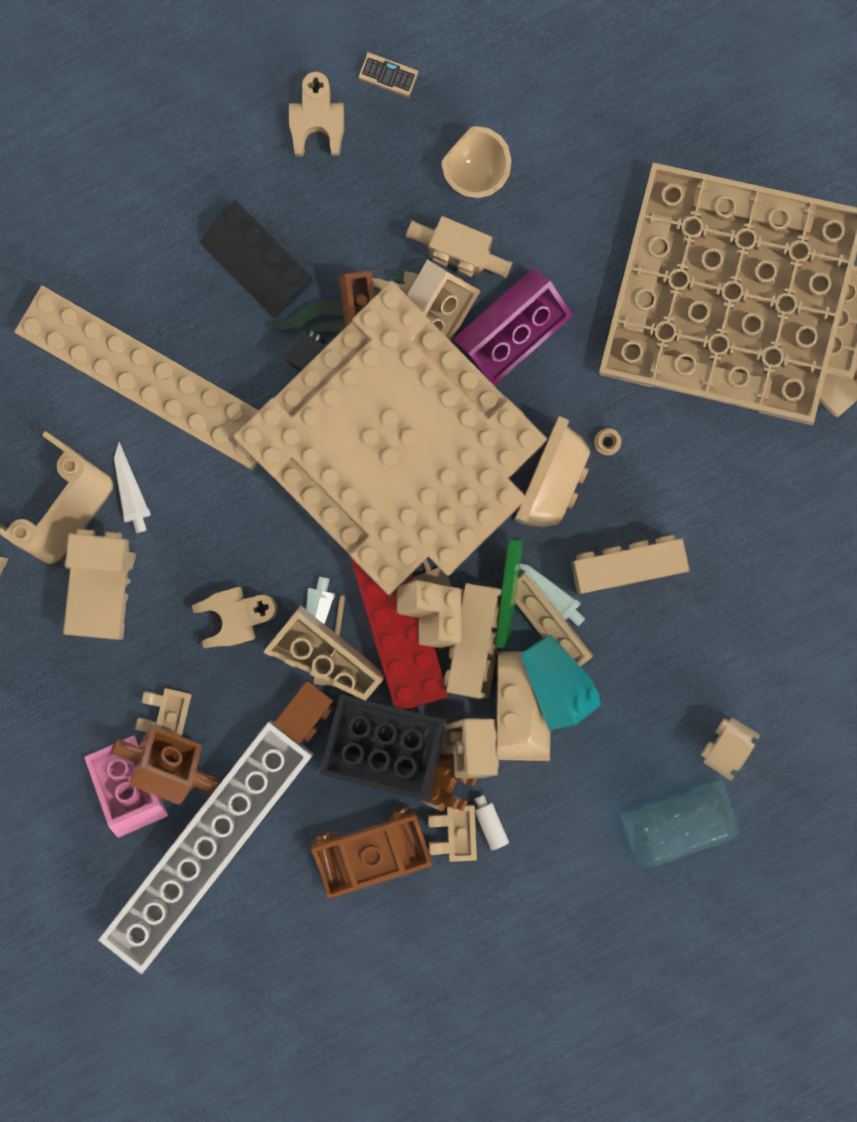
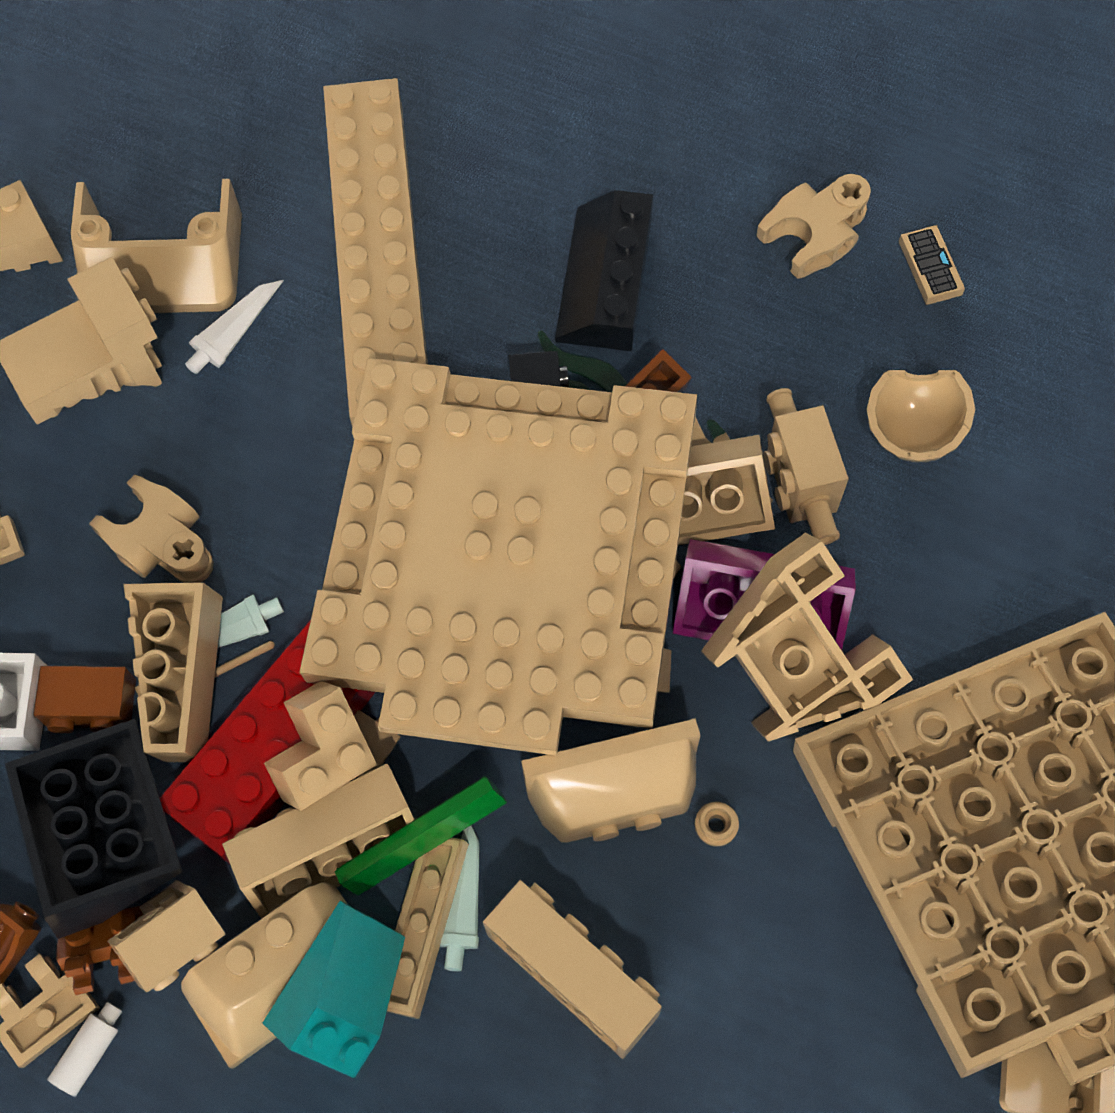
camera: 55 degrees right, 20 degrees down
none -> tan wedge [701,532,913,742]

